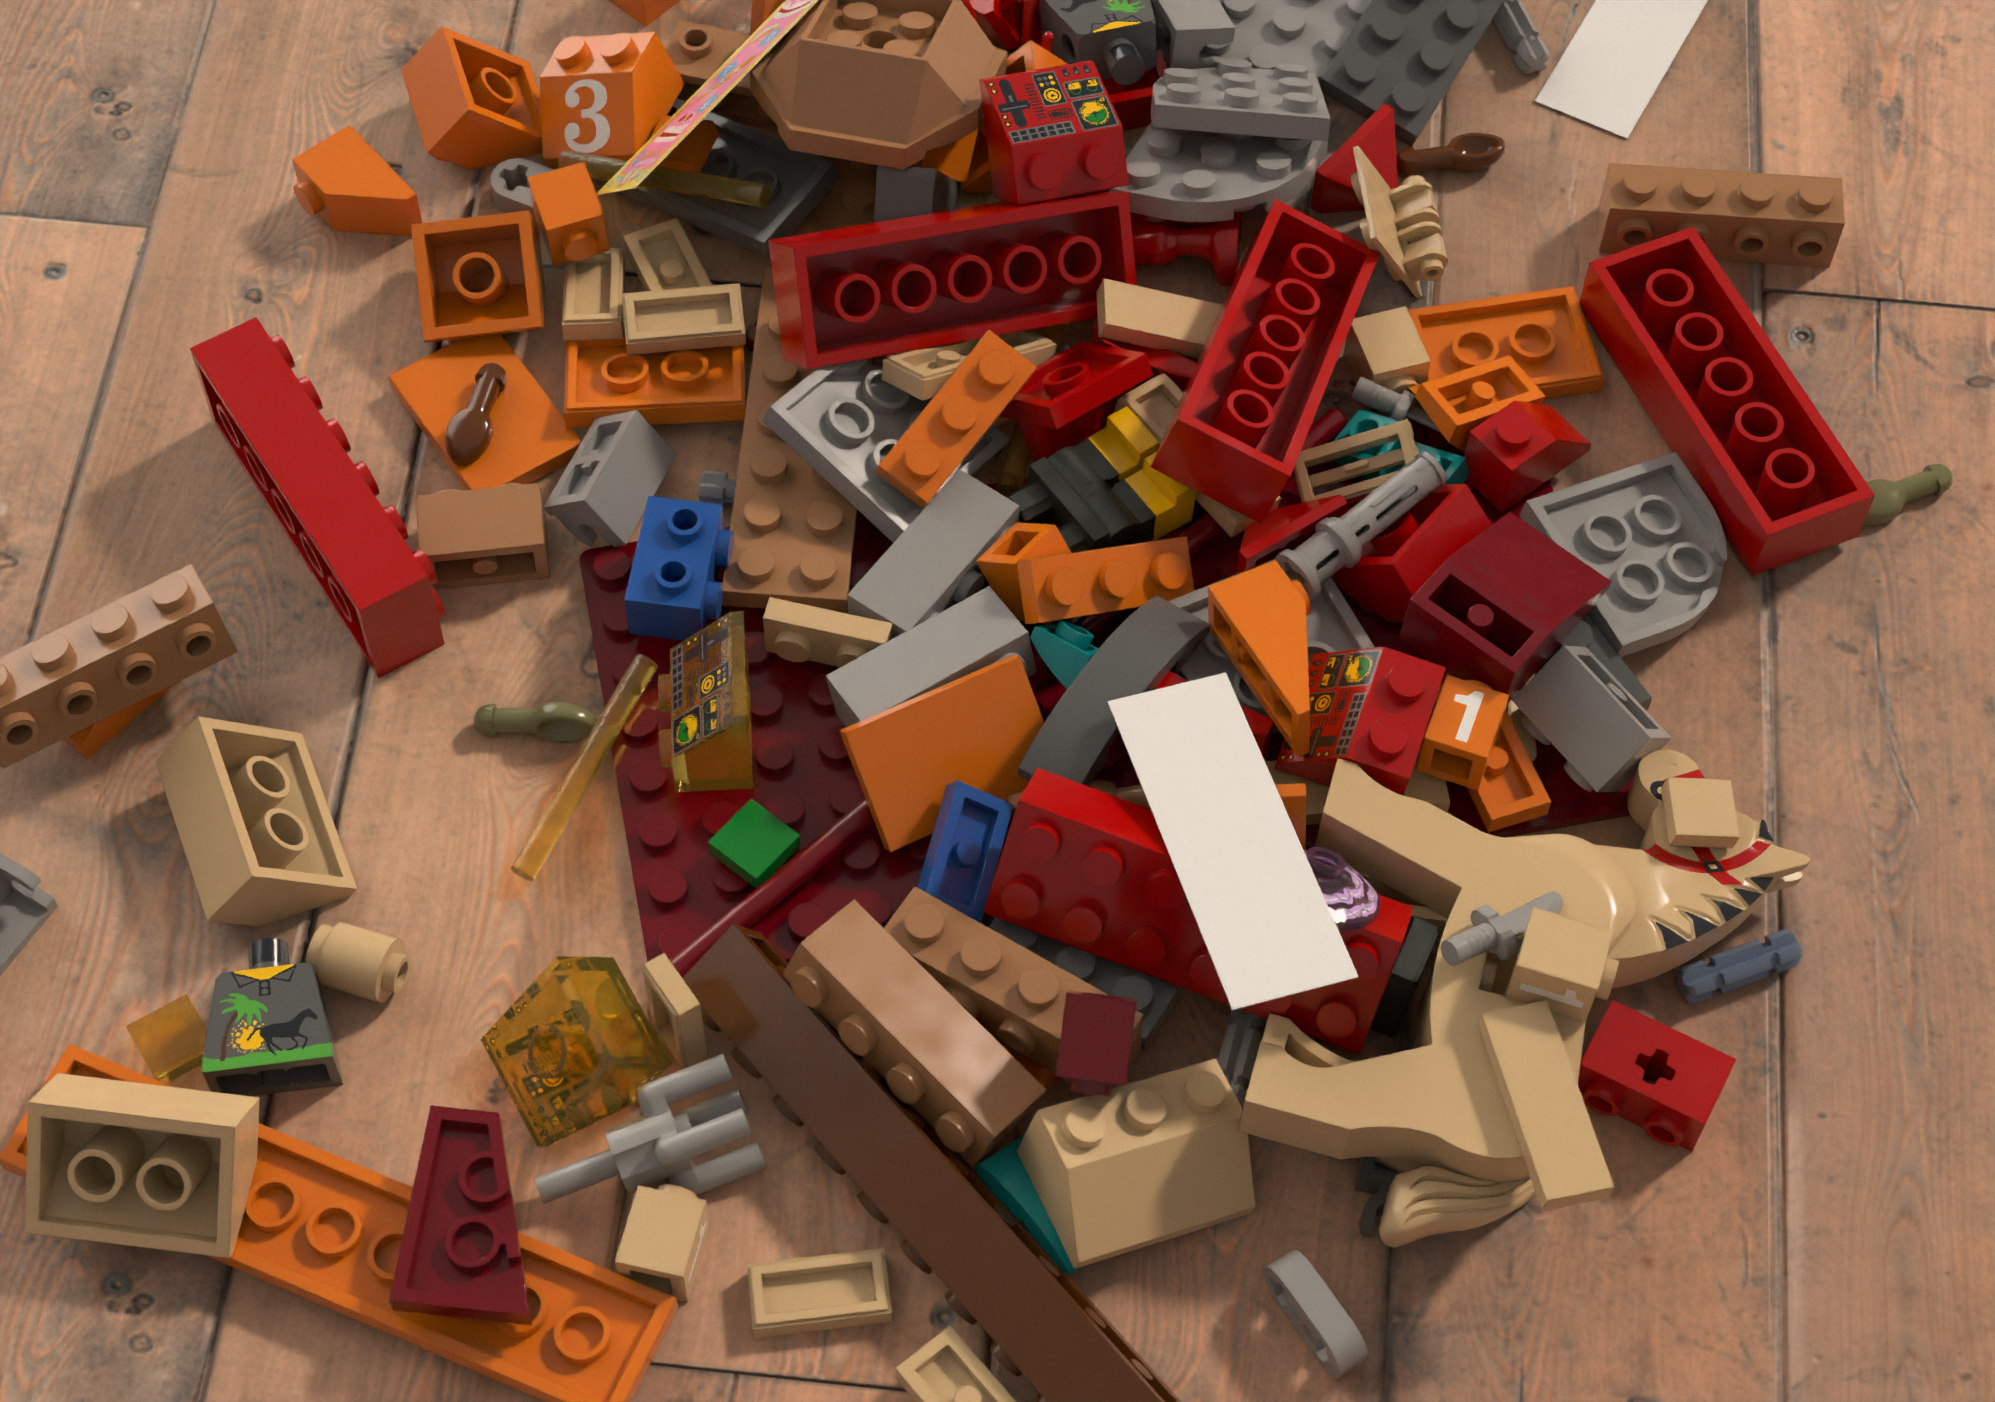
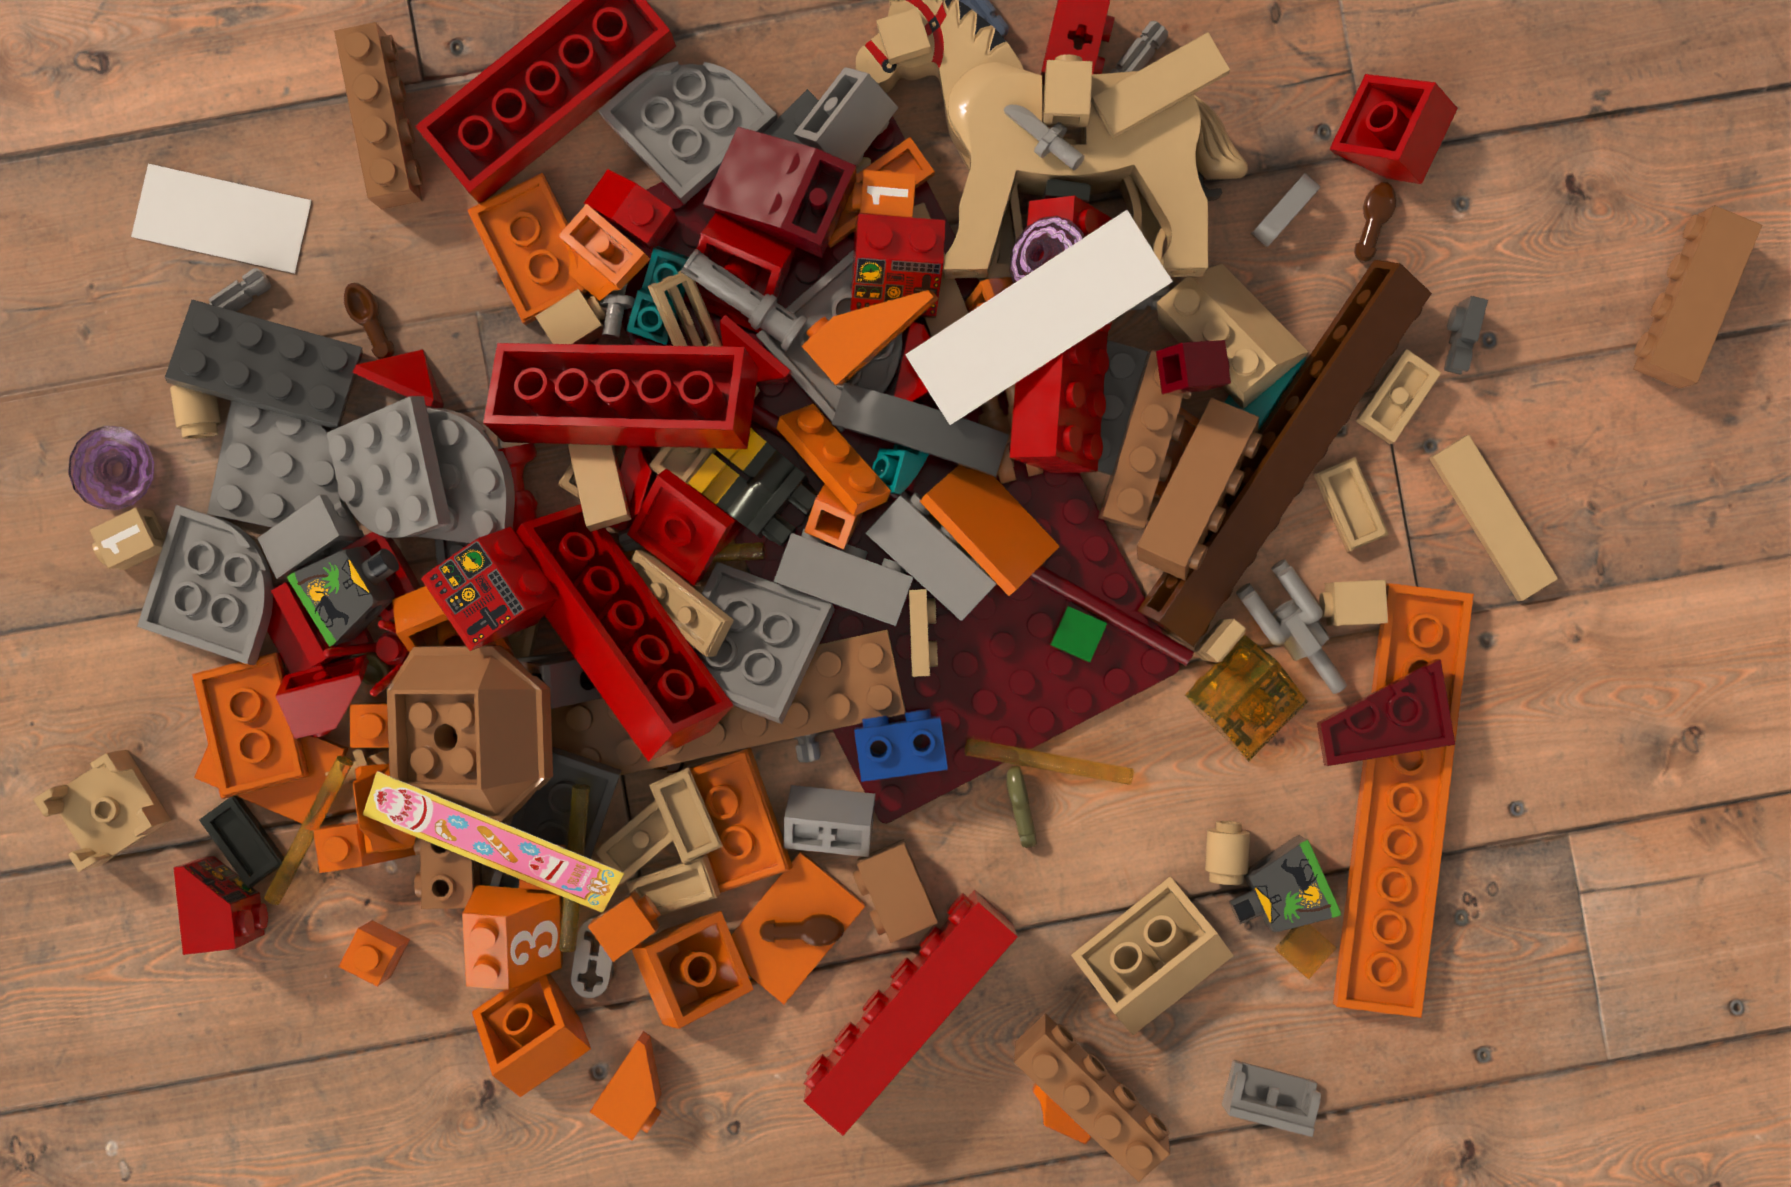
camera: 105 degrees left, 30 degrees up
tan slope [24,1073,260,1258] -> none
clear yellow slope [658,611,753,792] -> none
orange plate [875,330,1037,509] -> none
blue plate [917,780,1014,923] -> none
tan hinge [1351,146,1448,299] -> none
none -> light grey axle [1110,21,1168,73]

